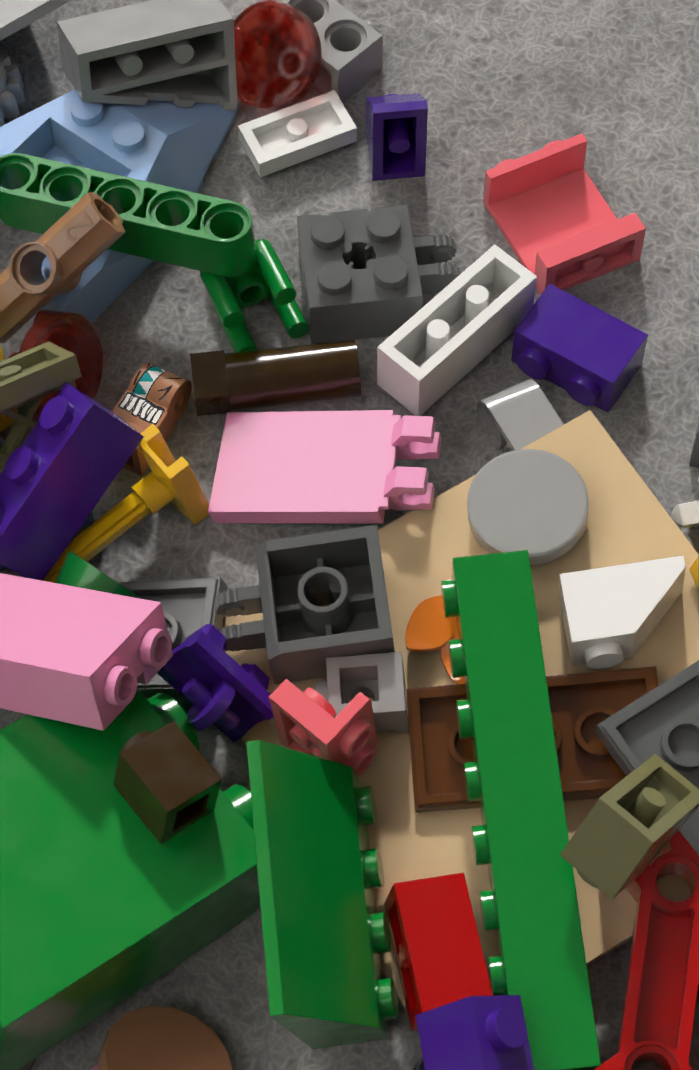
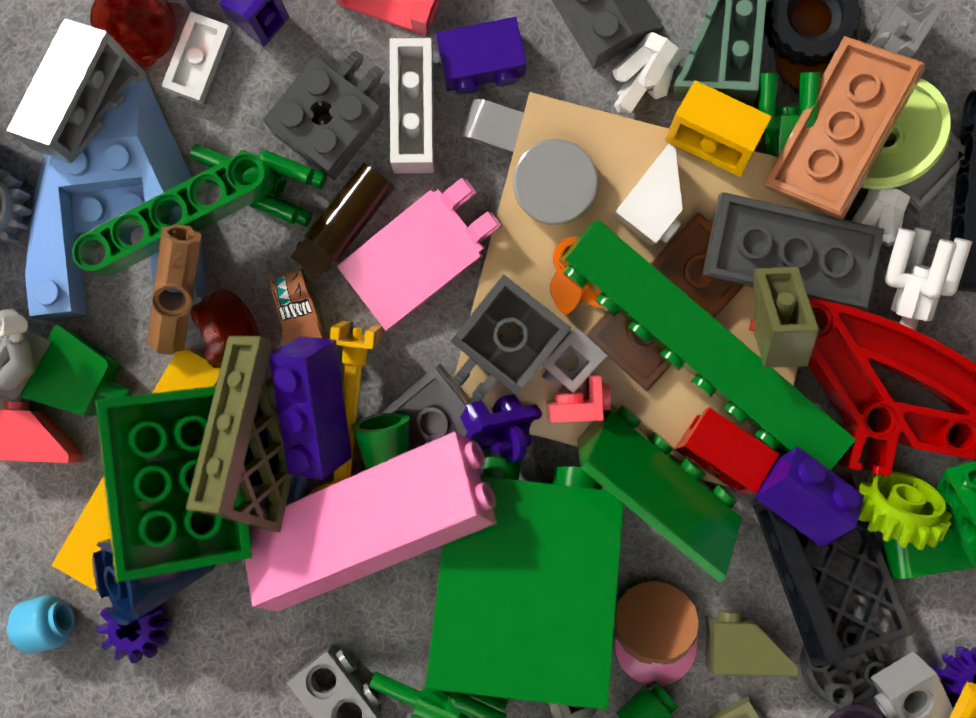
camera: 50 degrees left, 25 degrees up
dark brown brick [113,721,222,844] -> none

